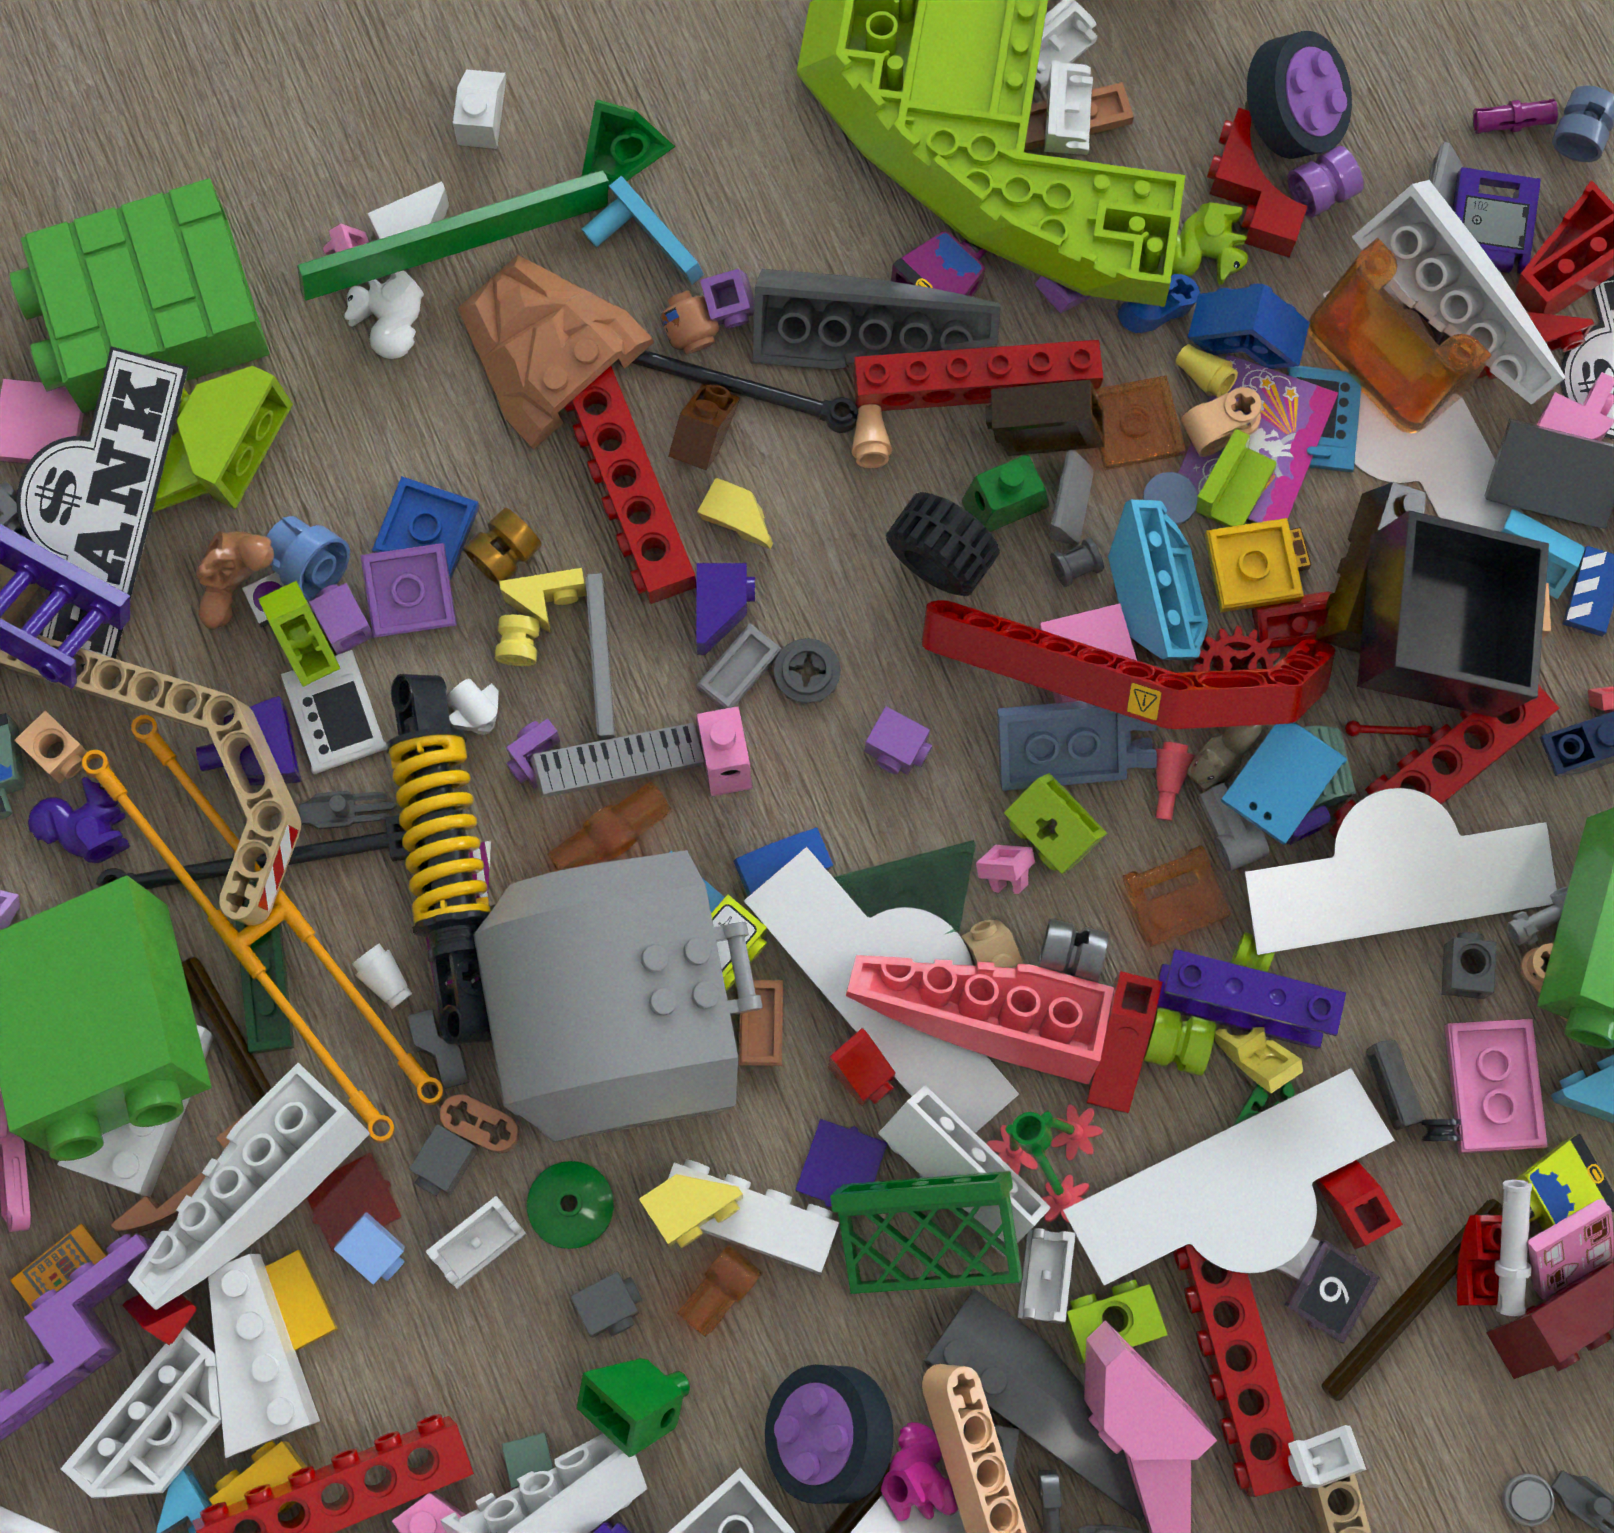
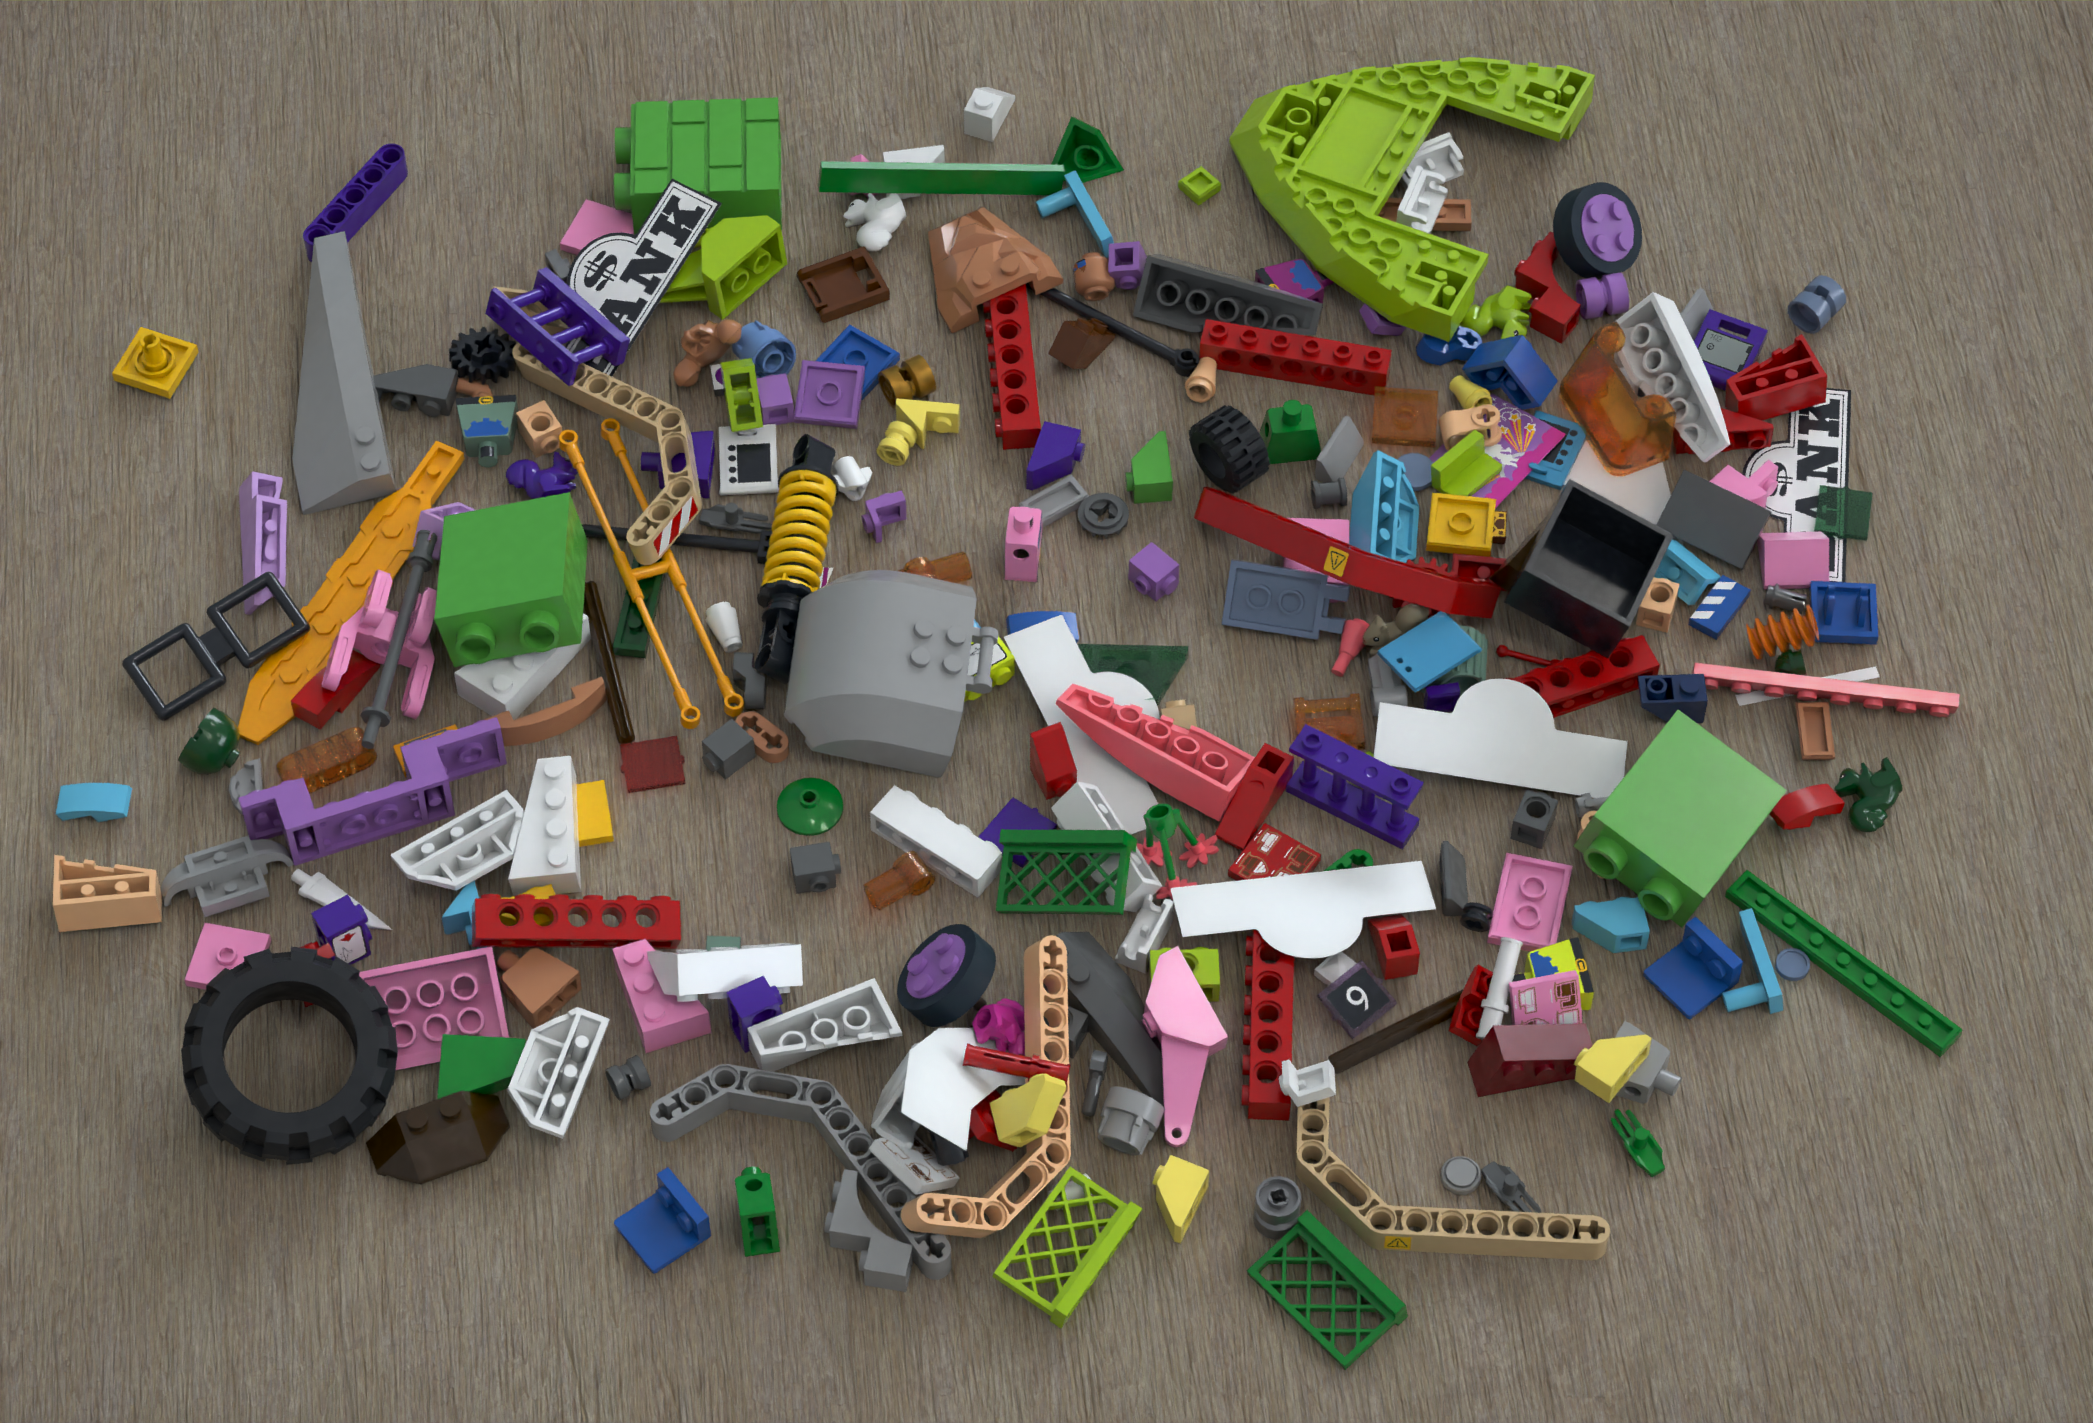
camera: 20 degrees right, 20 degrees down
red slope [122,1294,197,1346] -> none
white wedge [128,1063,370,1310] -> none
light blue brick [334,1212,405,1285] -> none
white hinge [426,1196,526,1289] -> none
light grey tile [530,723,704,798] -> none
green torso [576,1358,690,1457] -> none
light grey tile [585,573,616,741] -> none
light yellow slope [639,1174,743,1248] -> none
light yellow slope [697,478,773,549] -> none
nougat tile [739,980,783,1066] -> none
bright pink tile [976,845,1035,894] -> none
dark brown window [985,380,1105,456] -> none
lime brick [1004,773,1108,874] -> none
flat silver wheel [1038,918,1109,983] -> none
lime wheel [1143,1007,1216,1076] -> none
light yellow slope [1215,1027,1303,1093] -> none
magenta pin [1473,98,1558,134] -> none
none -> reddish brown container [797,246,890,323]
none -> bright green slope [1125,431,1173,504]
none -> lime tile [1178,166,1221,206]
none -> red tile [1228,823,1321,881]

